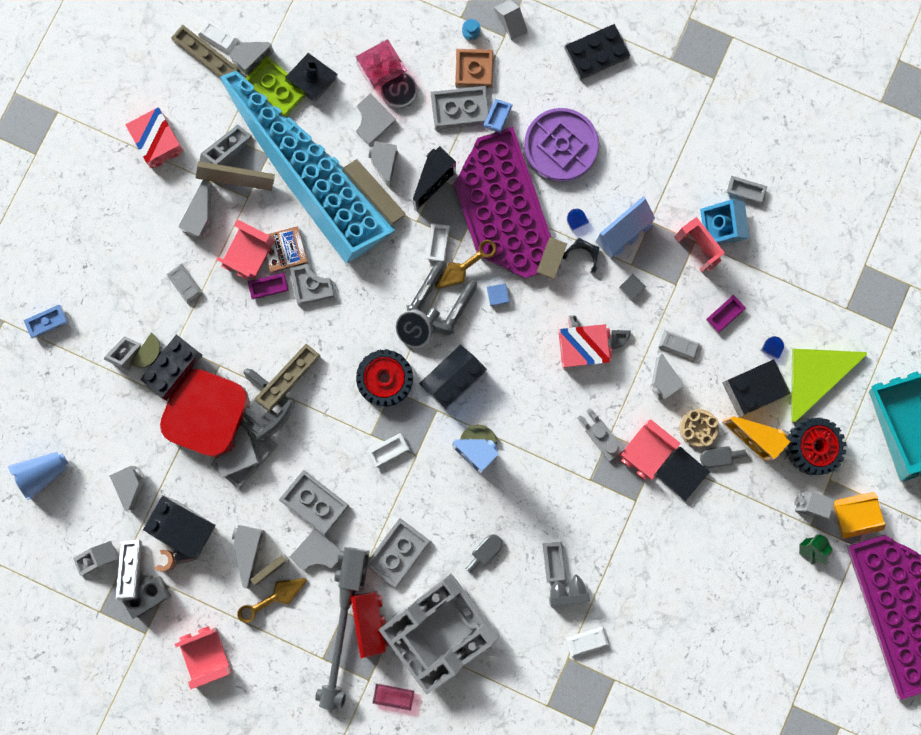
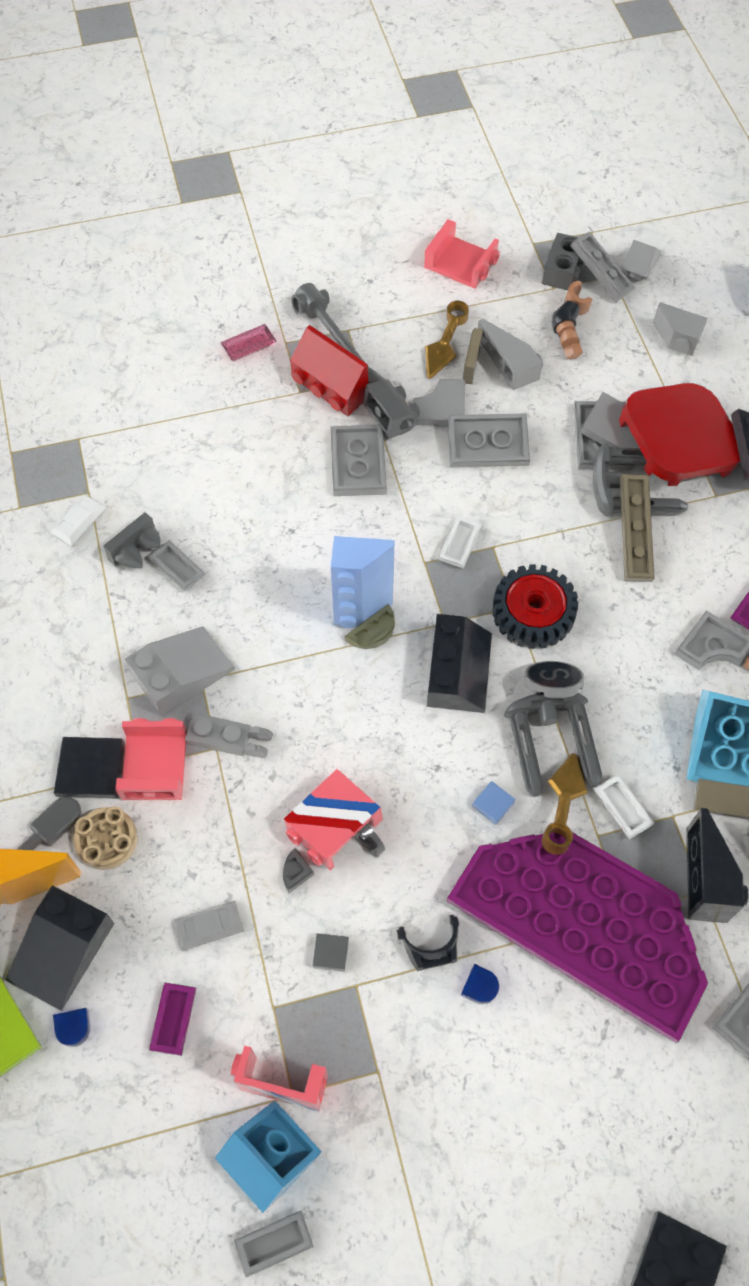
camera: 145 degrees right, 20 degrees down
black slope [143,495,216,560] -> none
light grey slope [379,573,499,695] -> none
dark grey piece [465,534,503,574] -> none
medium blue tile [483,99,513,133] -> none
medium lavender plate [524,108,599,182] -> none
dark tan tile [536,237,568,280] -> none
light blue slope [595,196,655,258] -> none
light grey slope [651,354,685,400] -> none
none -> light grey slope [125,626,235,717]

